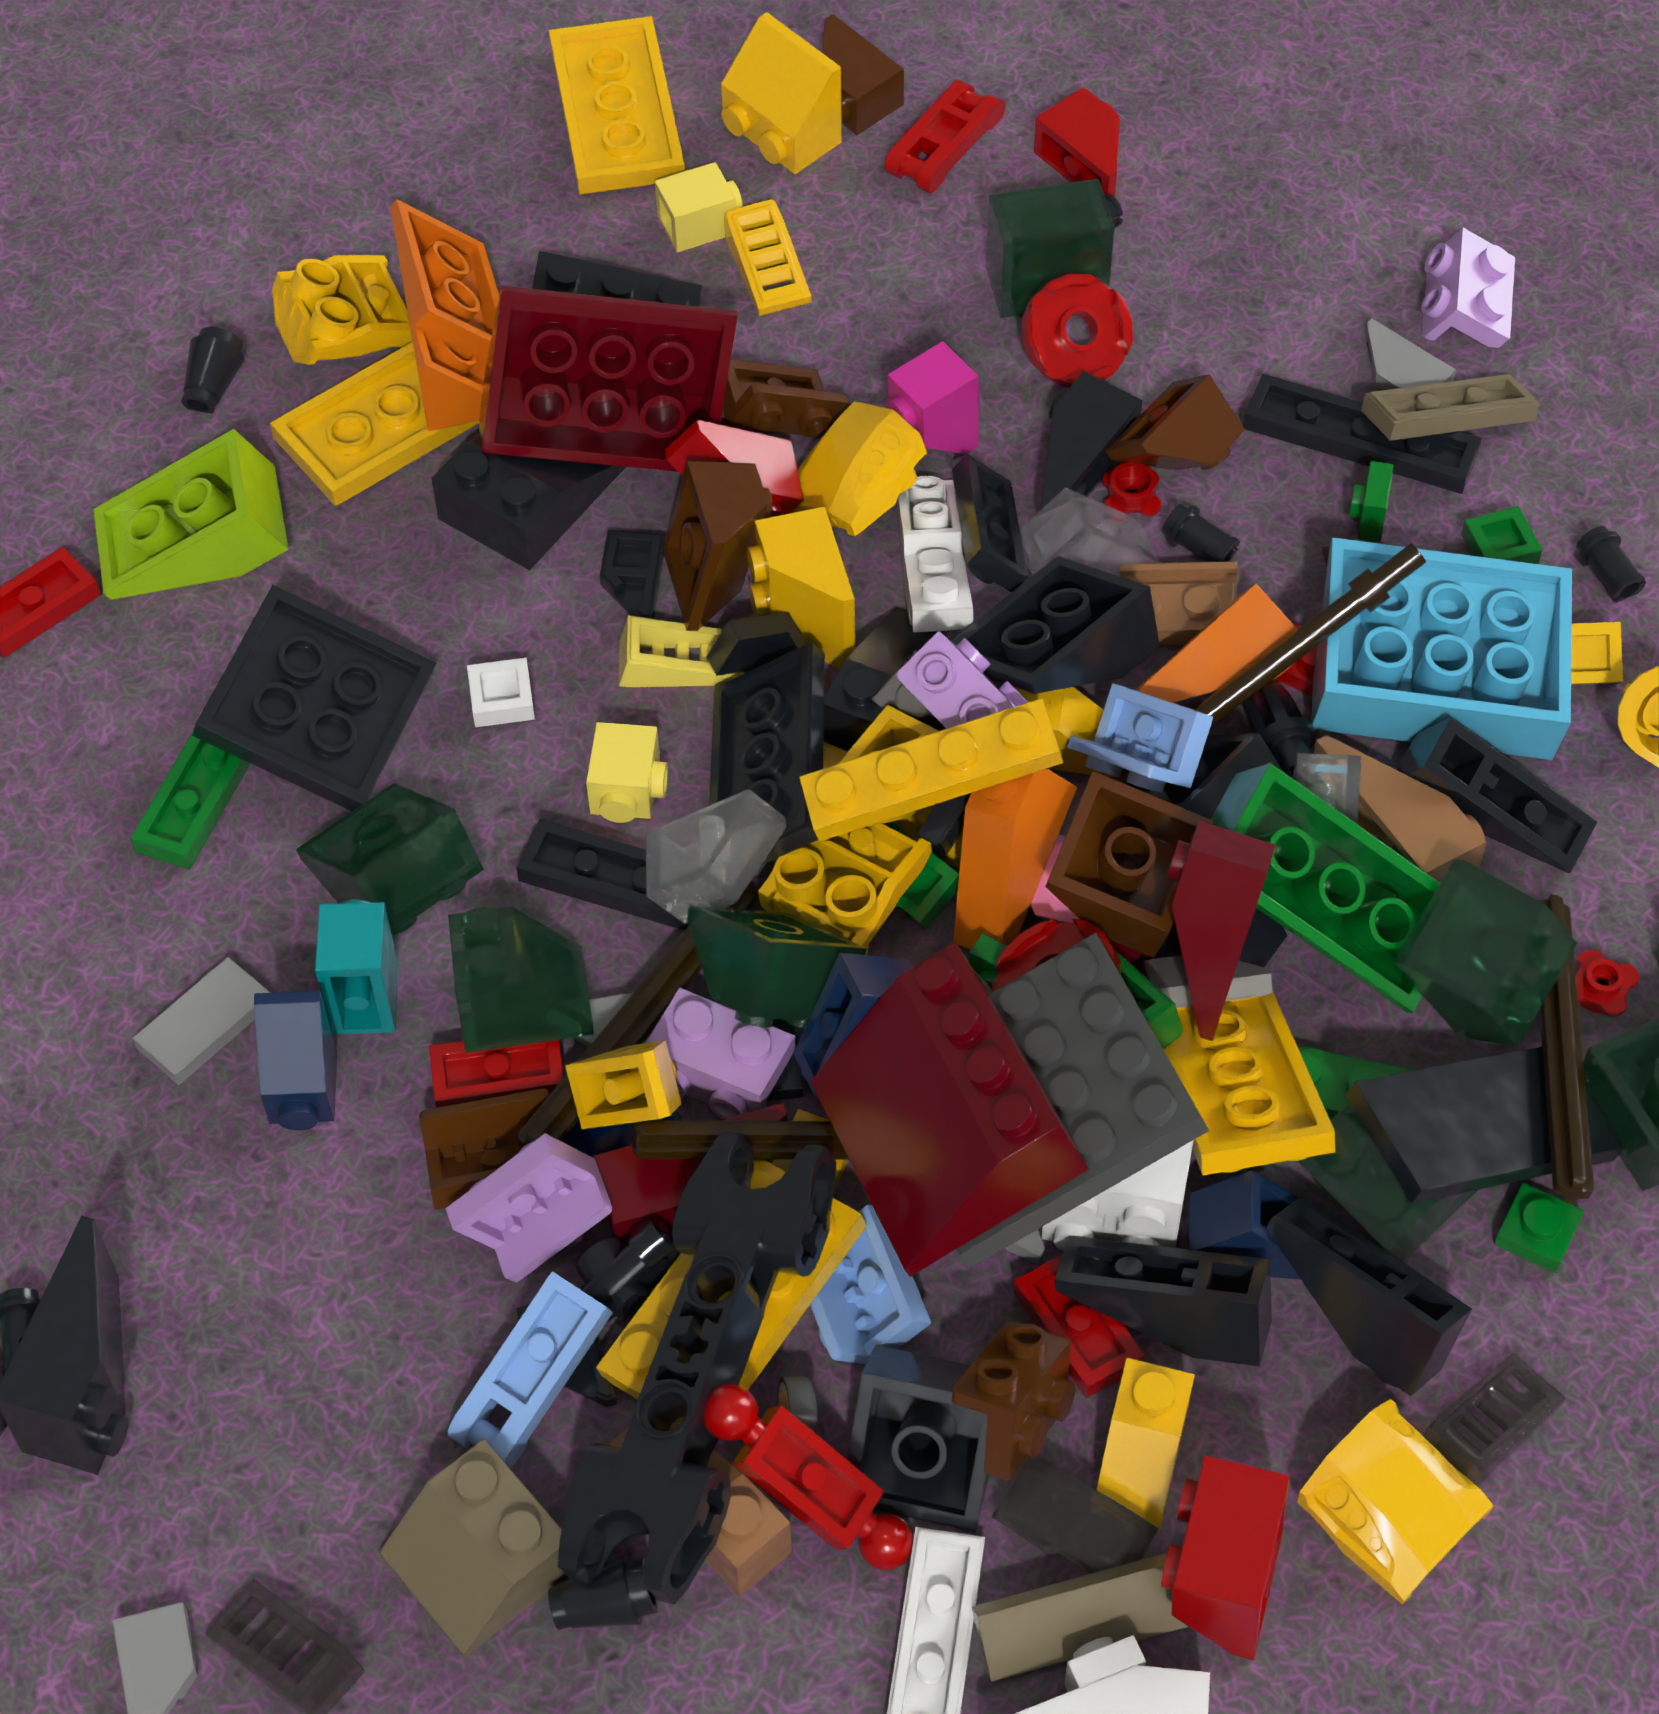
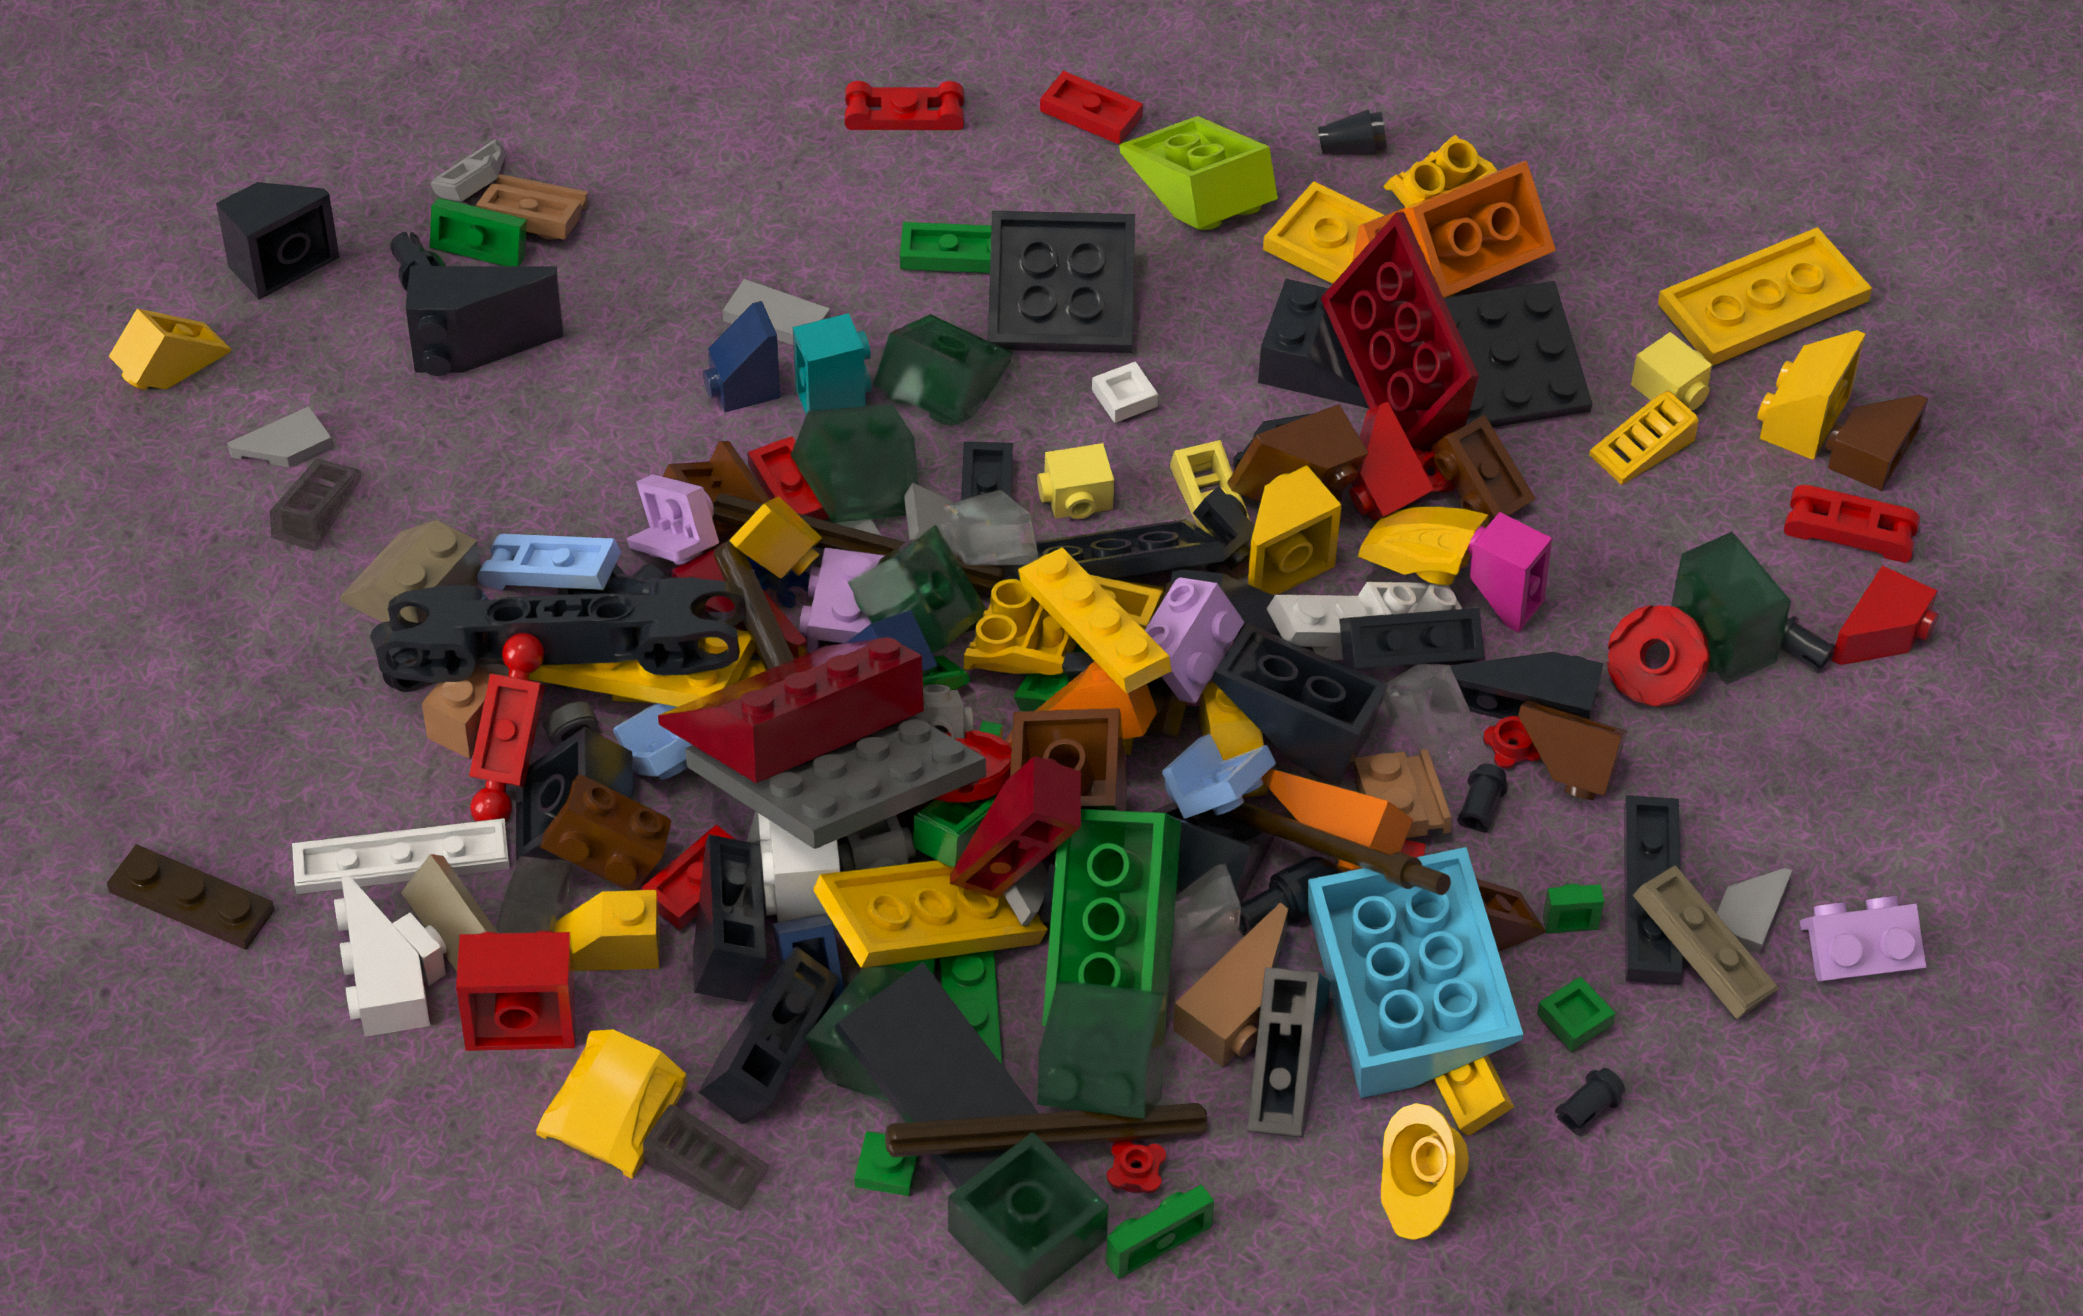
camera: 70 degrees right, 5 degrees down
none -> light grey tile [904,483,959,547]

